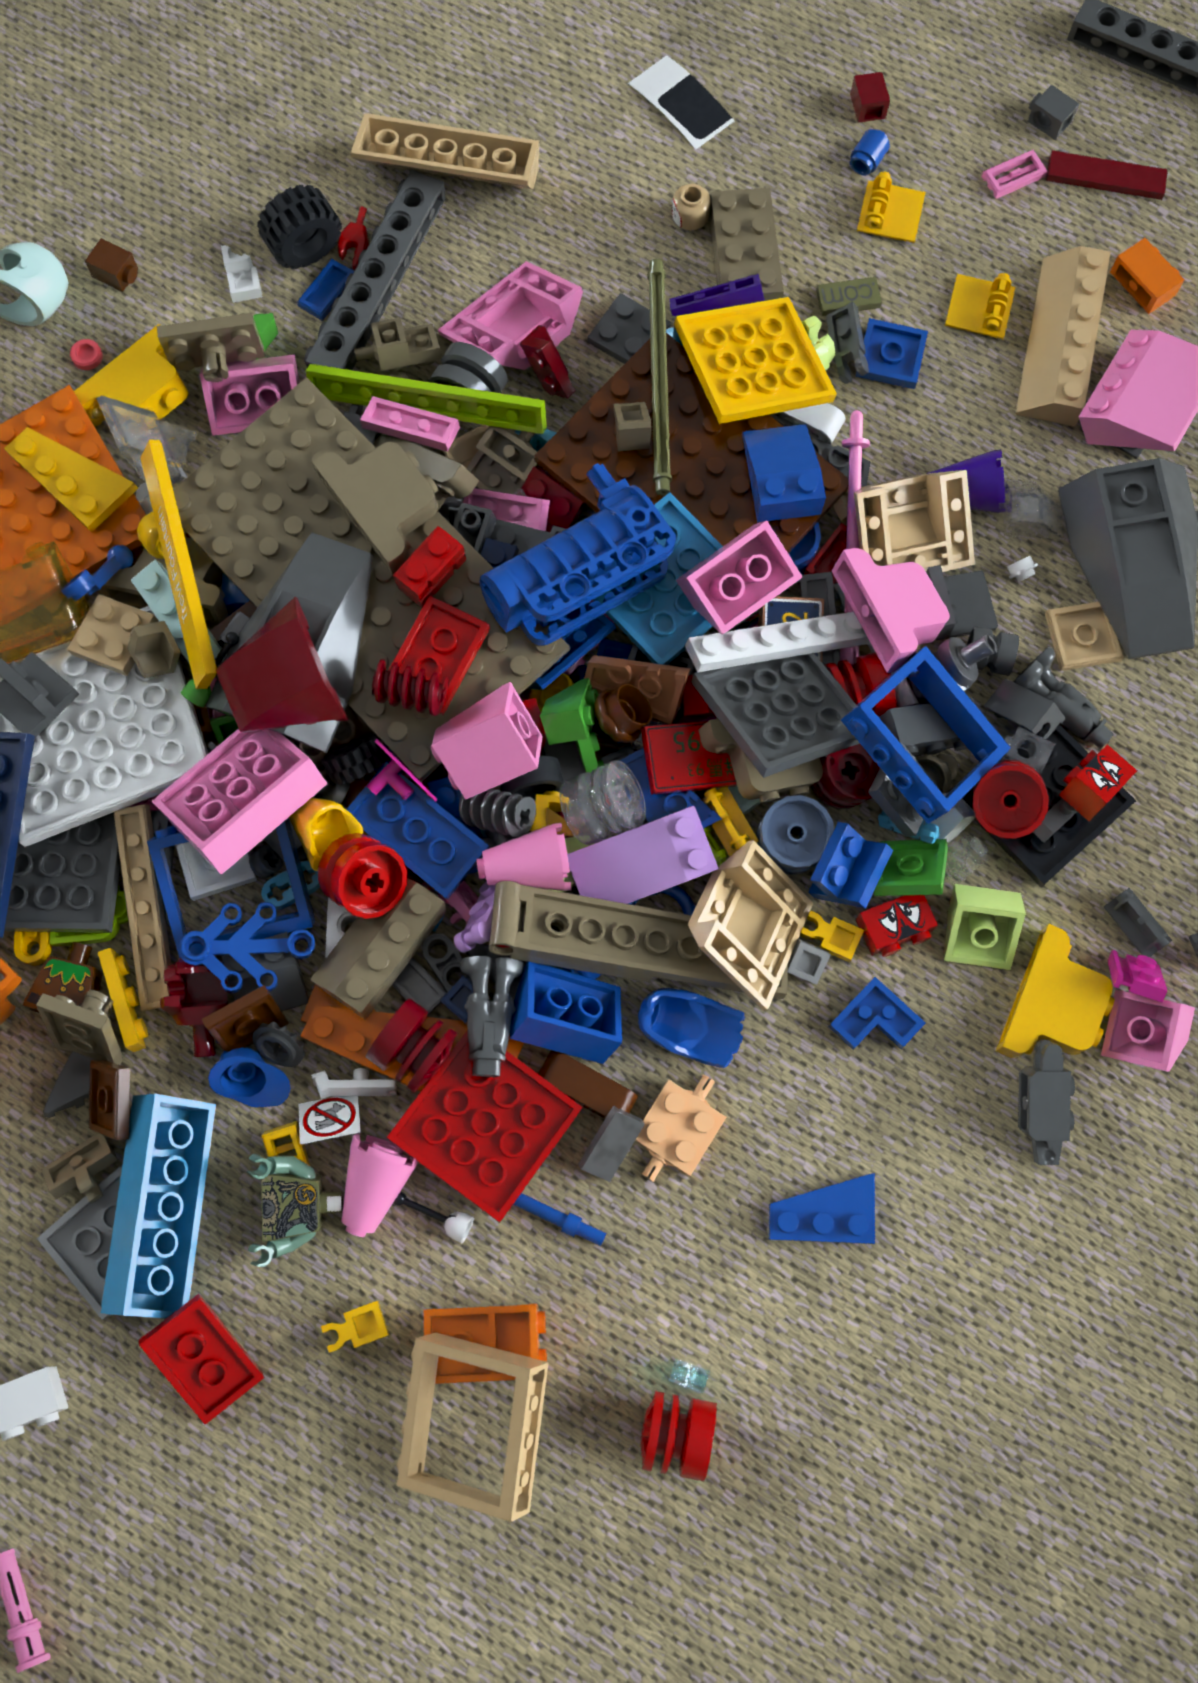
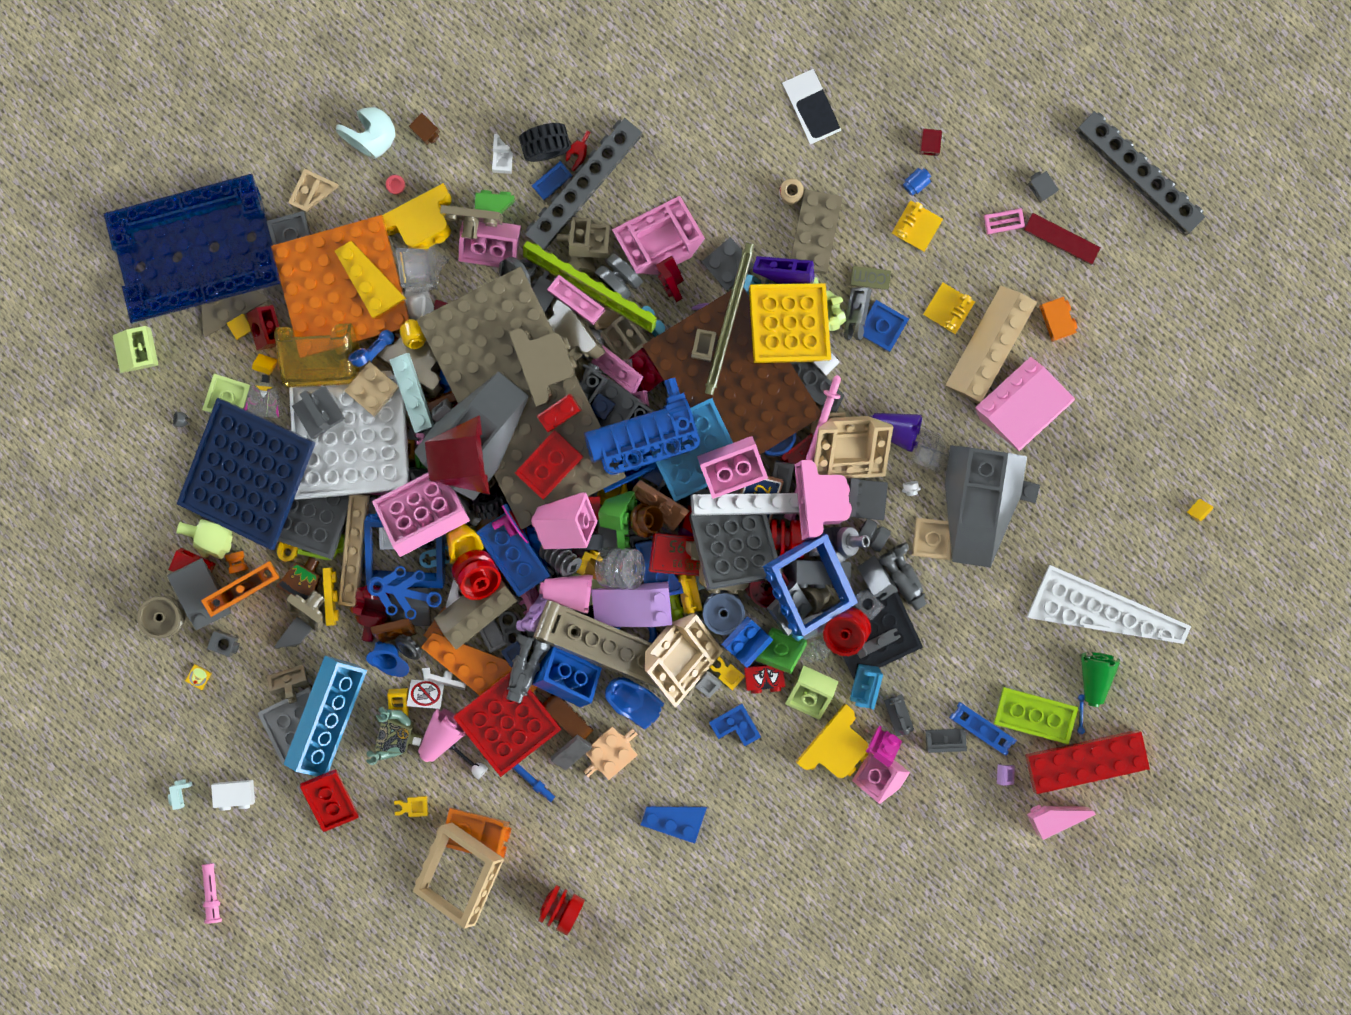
camera: 15 degrees right, 15 degrees up
reddish brown tile [89,1059,130,1140] -> none
dark tan panel [128,621,180,678] -> none
yellow tile [140,440,217,689] -> none
bright green hinge [181,632,239,707] -> none
tan slope [350,113,539,190] -> none
dark red wheel [365,998,458,1093] -> none
dark red piece [372,659,448,716] -> none
clear light blue piece [669,1359,710,1393] -> none
blue slope [742,424,826,522] -> none
dark grey hinge [1018,1039,1075,1165] -> none
red brick [1059,744,1138,822] -> none
none -> dark azure hinge [850,664,883,710]

